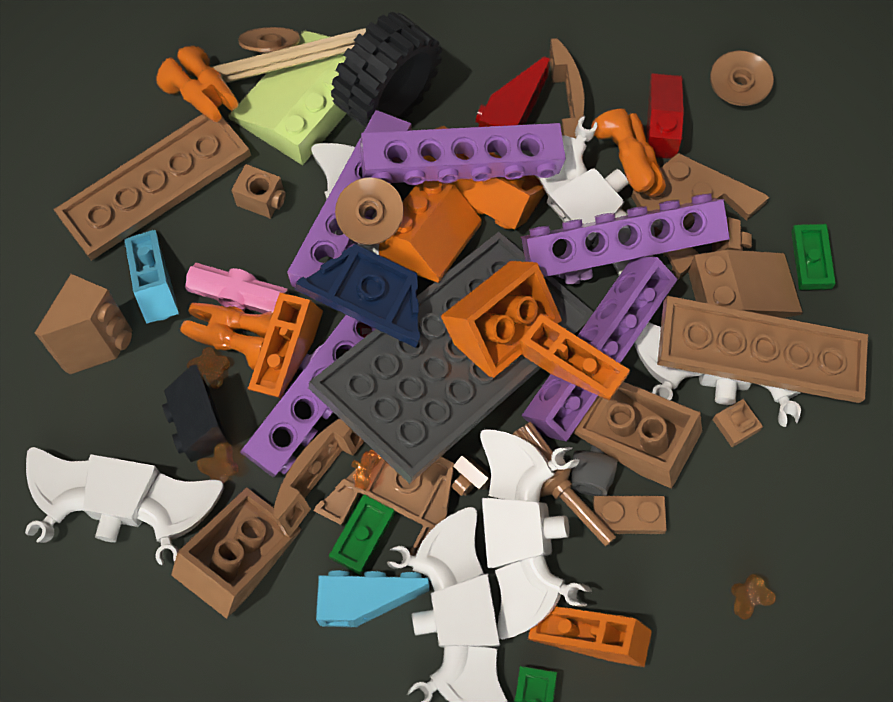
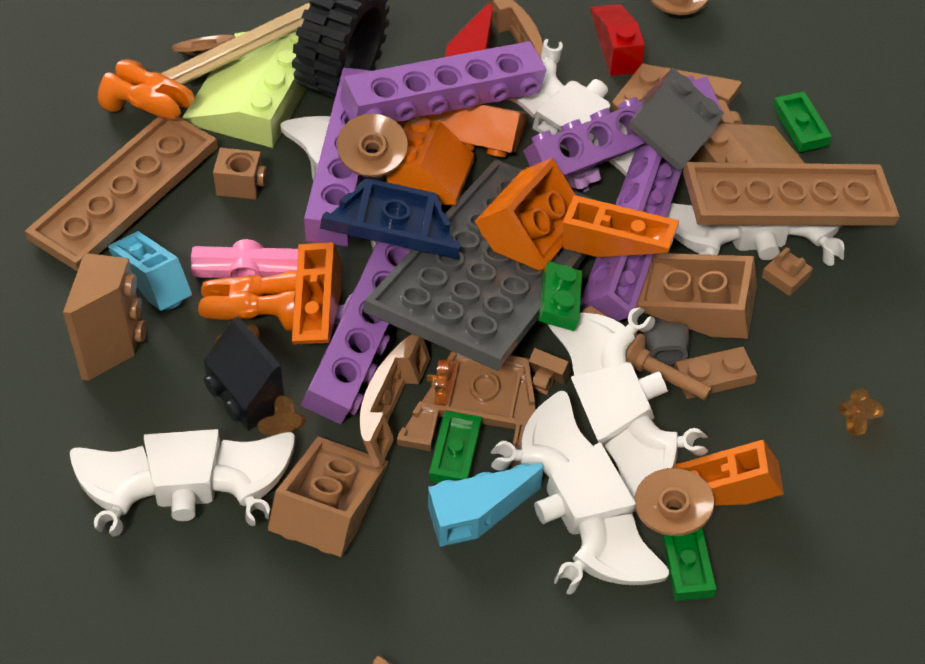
camera: 20 degrees left, 15 degrees down
orange piece [591,109,666,197] -> none
none -> green plate [539,261,582,331]
none -> dark grey slope [628,68,724,171]
none -> medium nougat dish [635,468,714,536]

